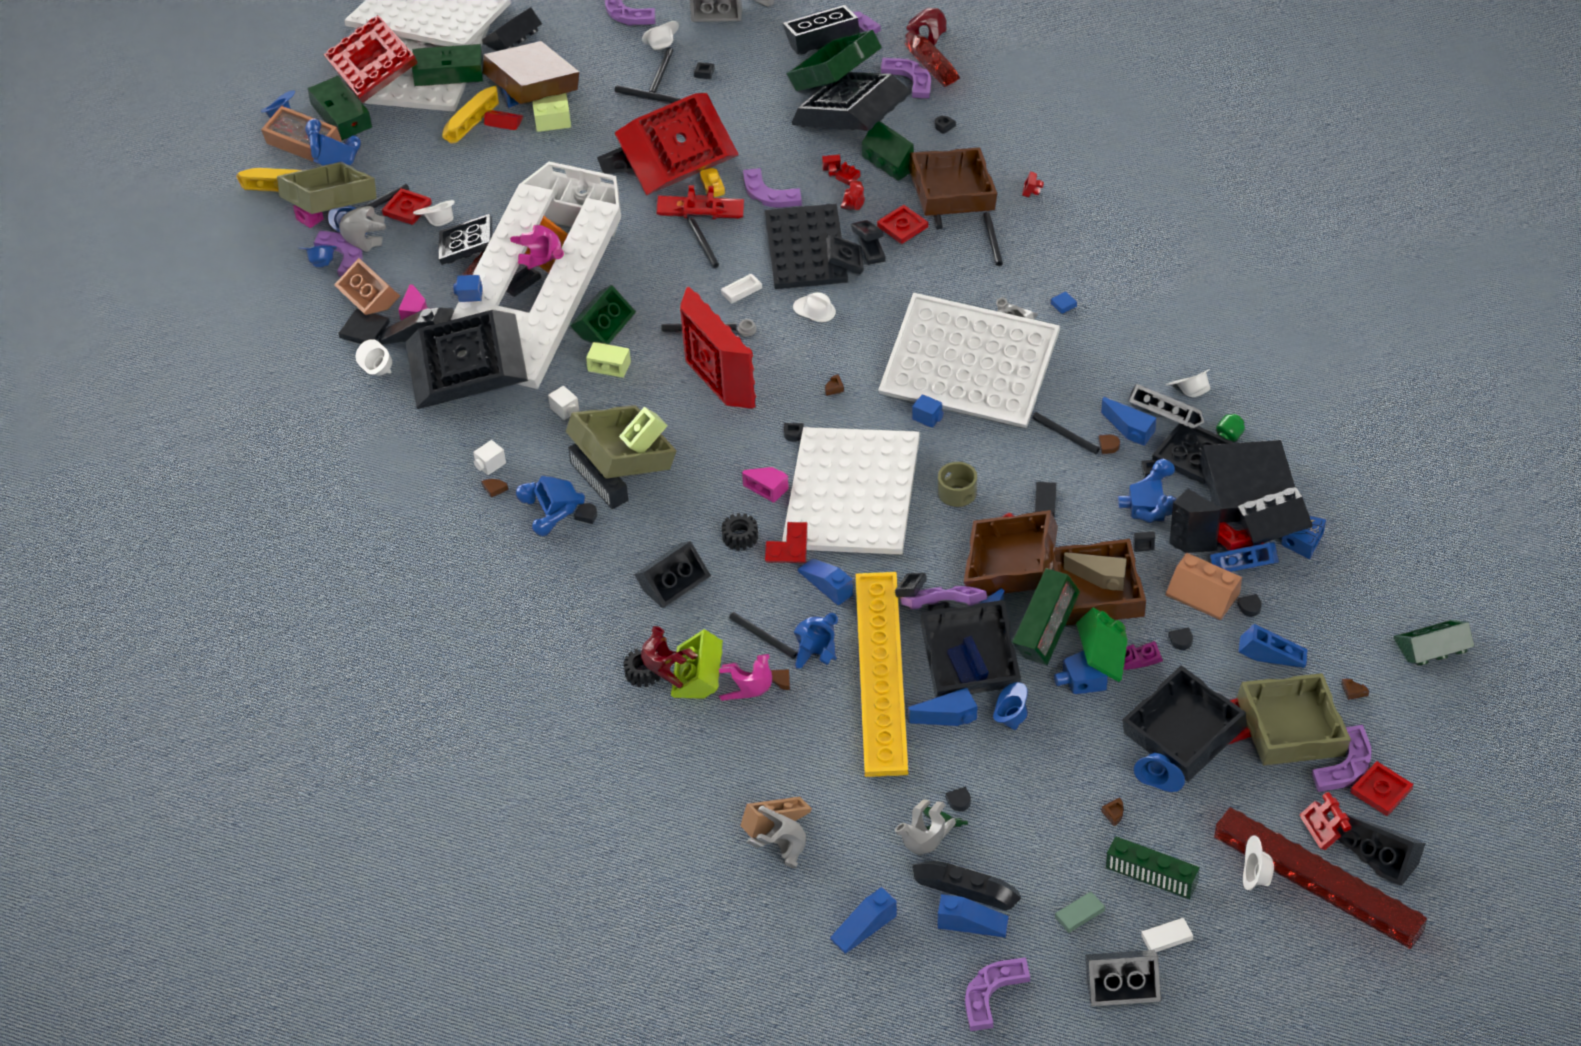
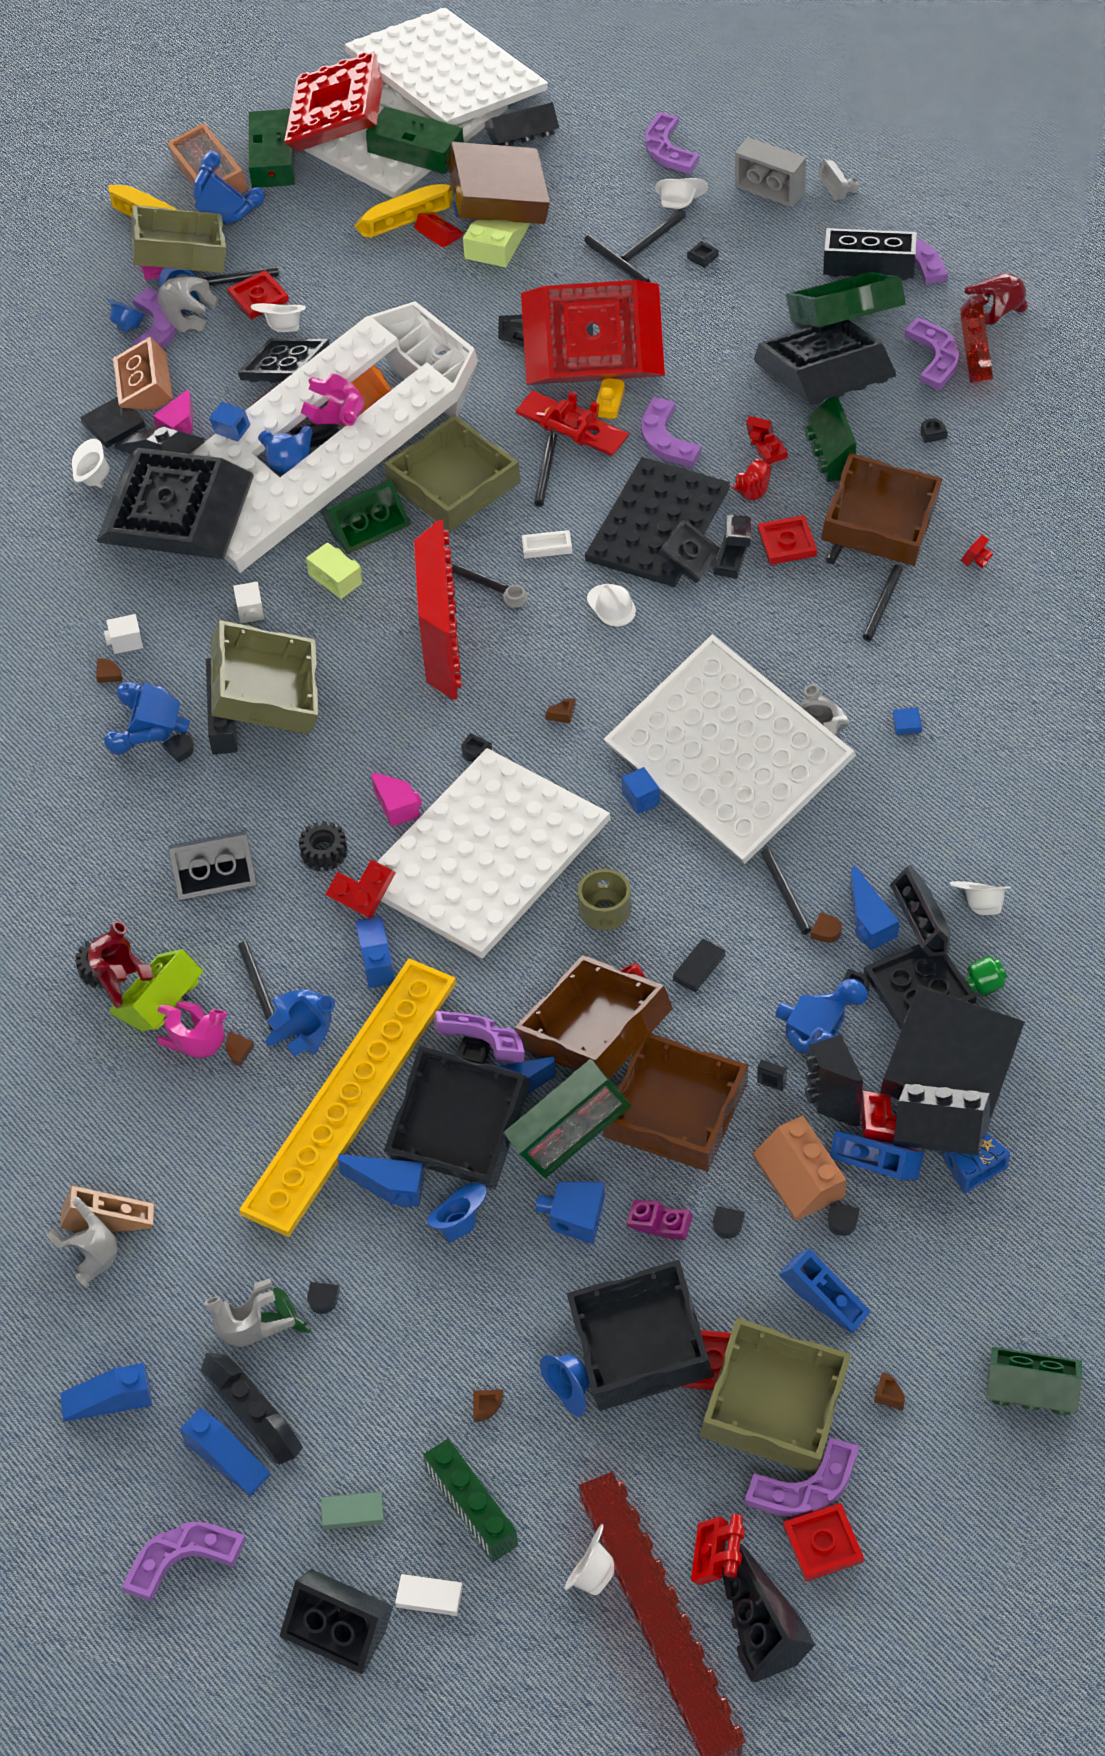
camera: 30 degrees right, 5 degrees up
blue piece [261,90,295,118] -> none
yellowish green brick [619,407,668,453] -> none
black tile [895,573,927,597] -> none
clear blue panel [947,636,989,684] -> none
dark tan slope [1064,552,1126,591] -> none
green slope [1076,607,1128,682] -> none
none -> blue piece [258,426,313,475]
none -> olive tile [384,415,520,532]

